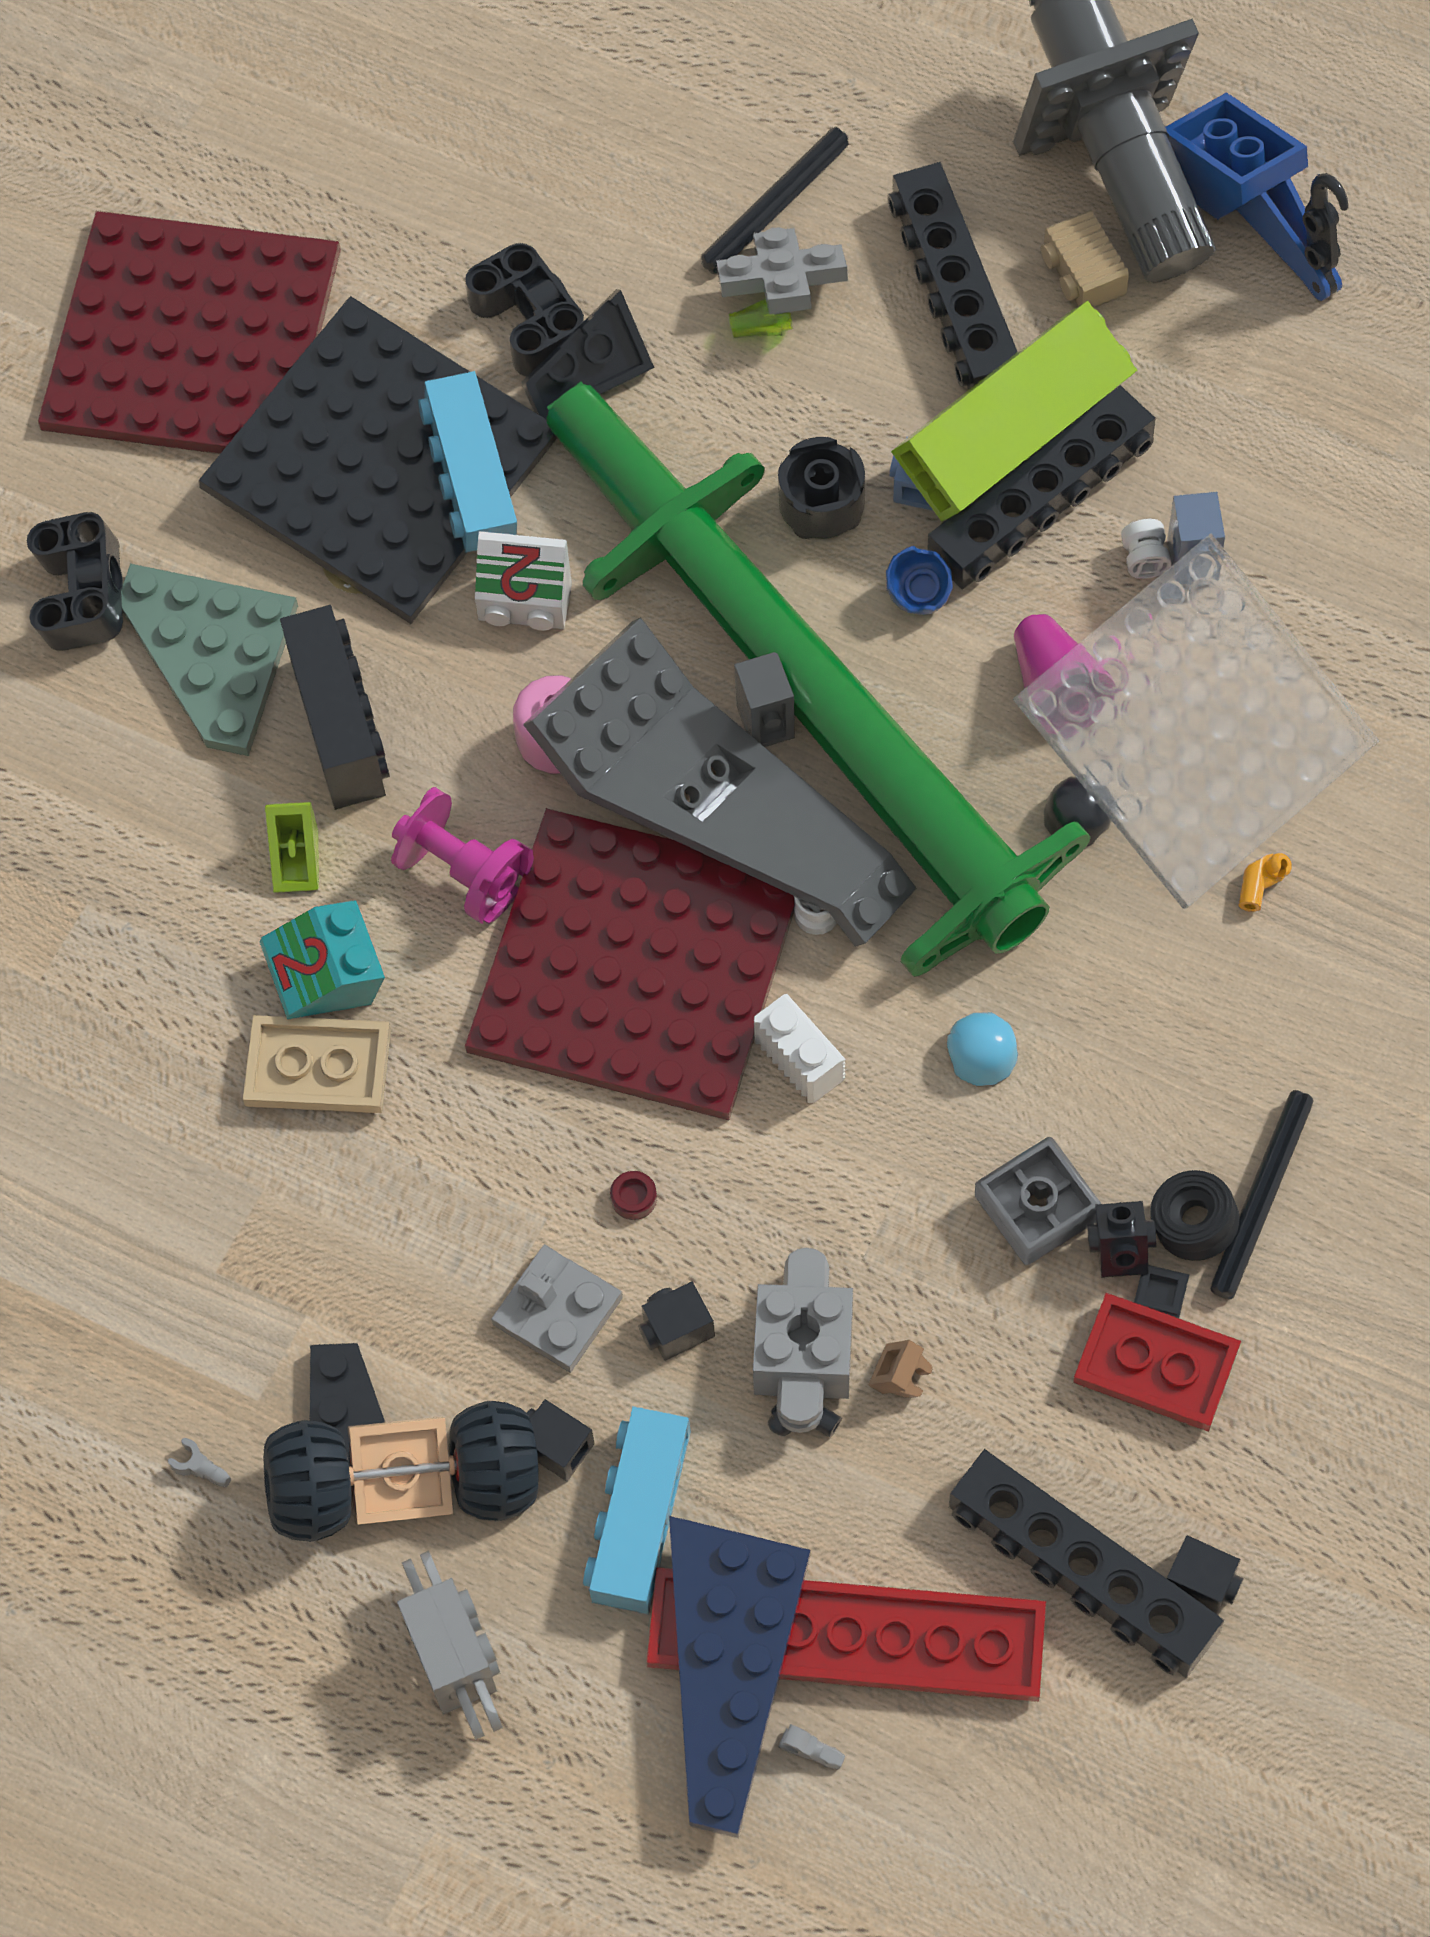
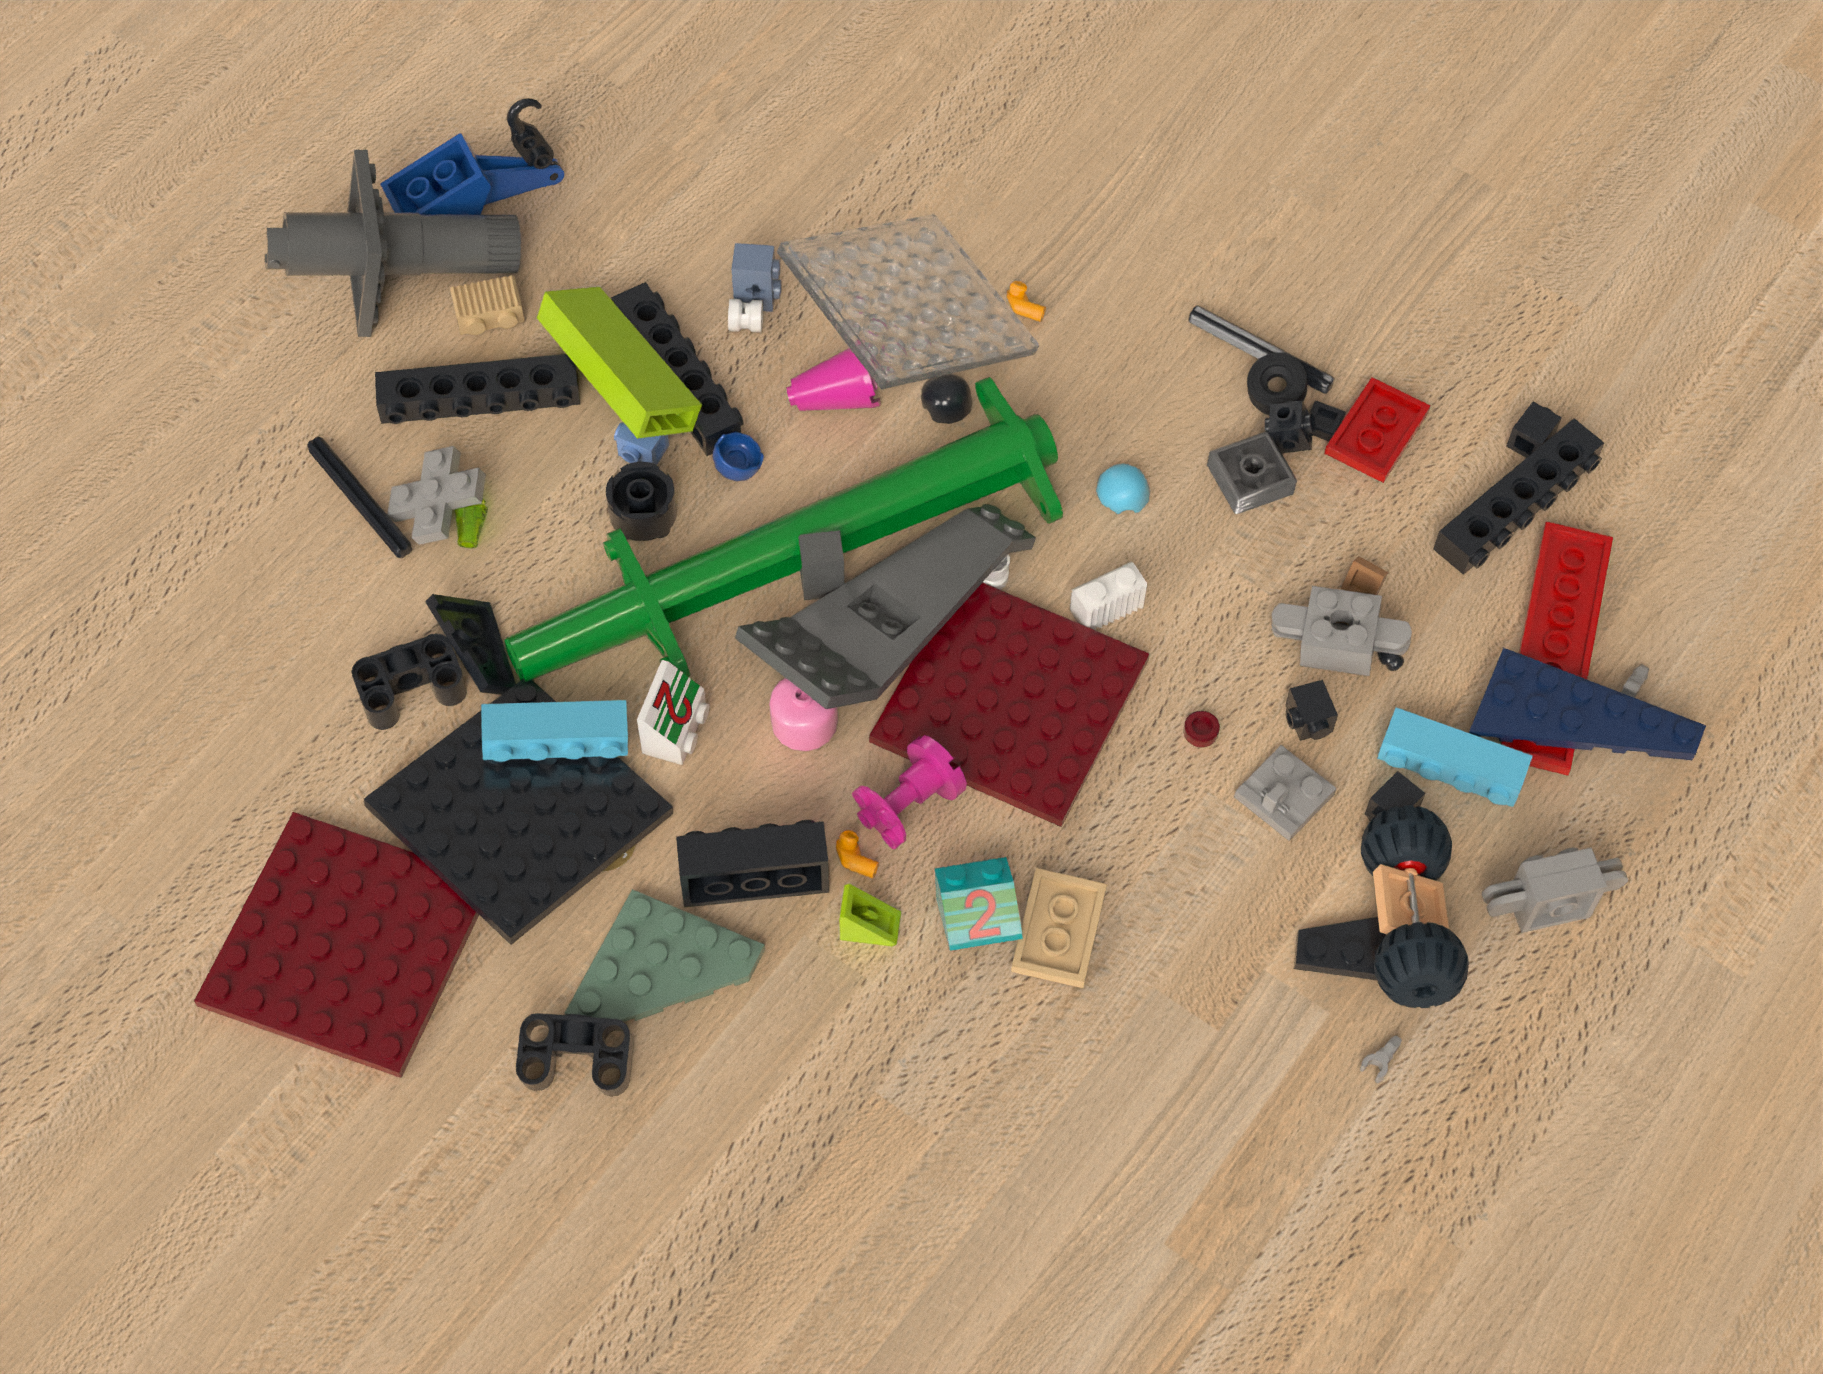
camera: 85 degrees left, 5 degrees down
none -> light orange arm [836,830,879,879]

